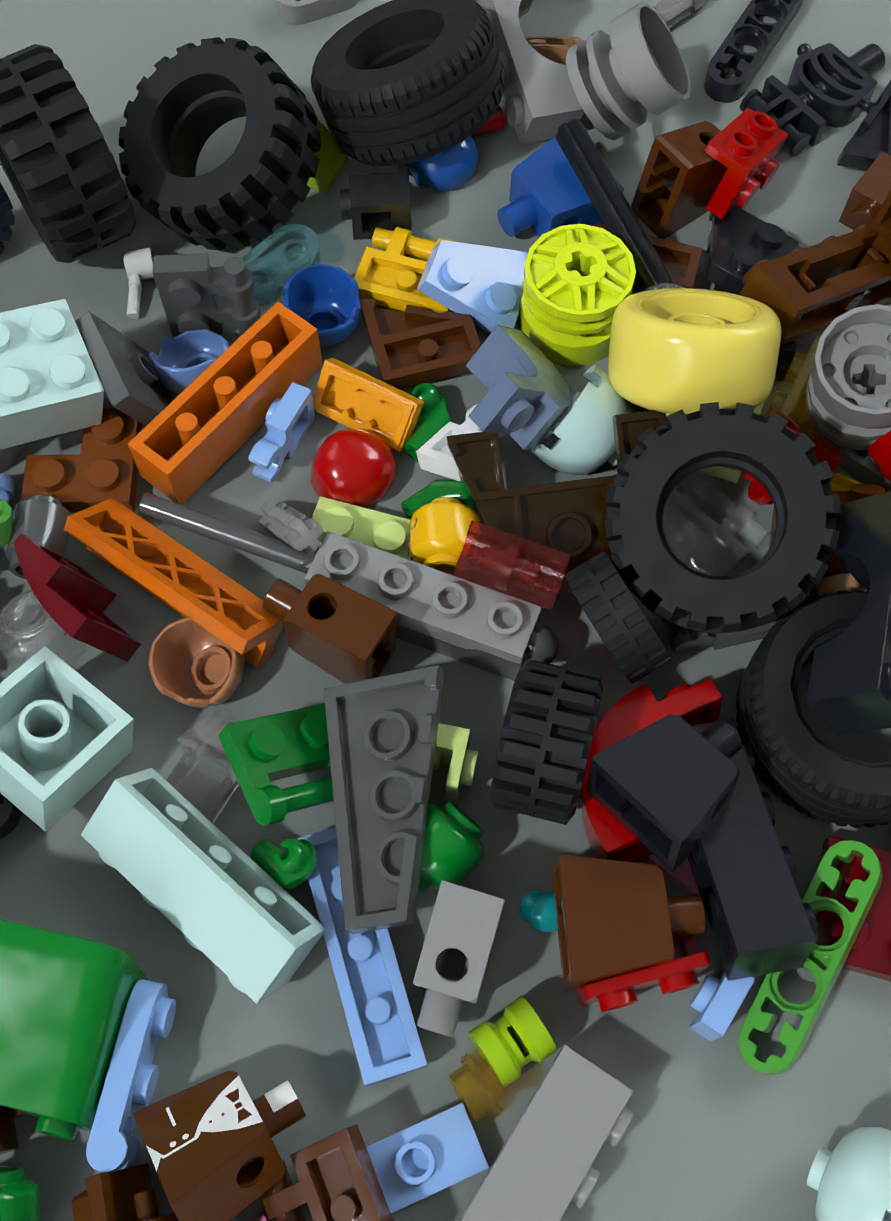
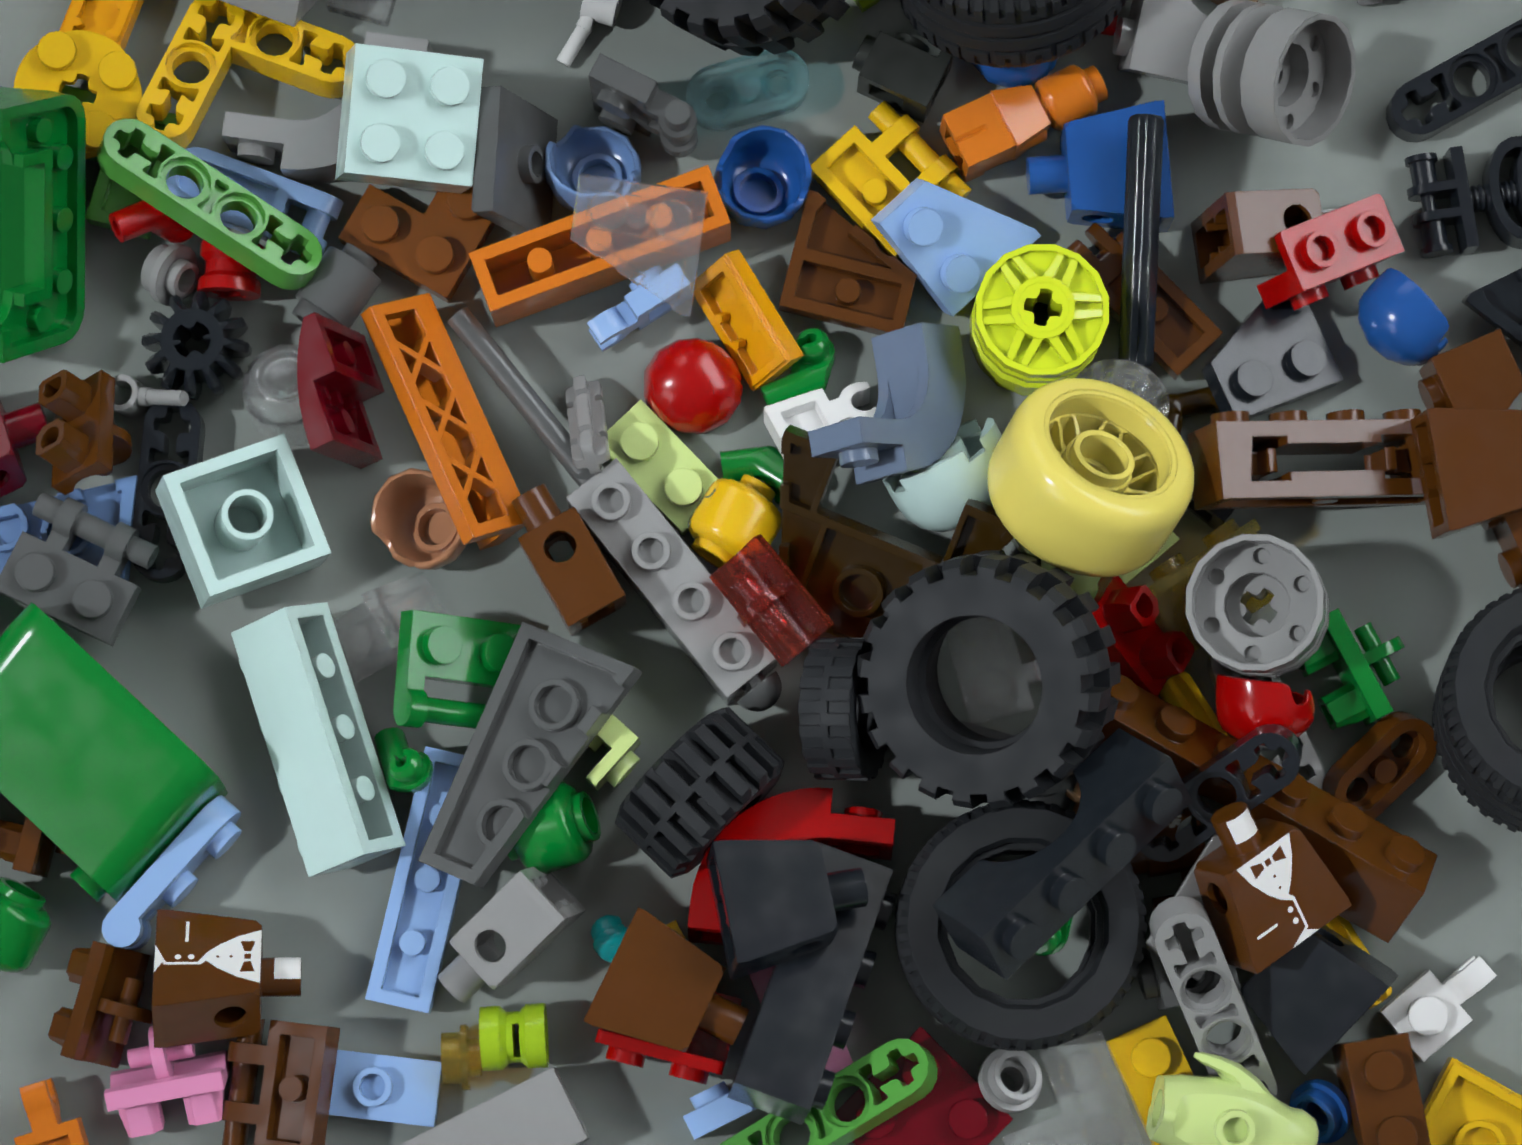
camera: 30 degrees right, 15 degrees up
none -> clear wing [570,173,708,316]
none -> orange piece [939,64,1108,183]
none -> blue hair [1358,268,1449,366]

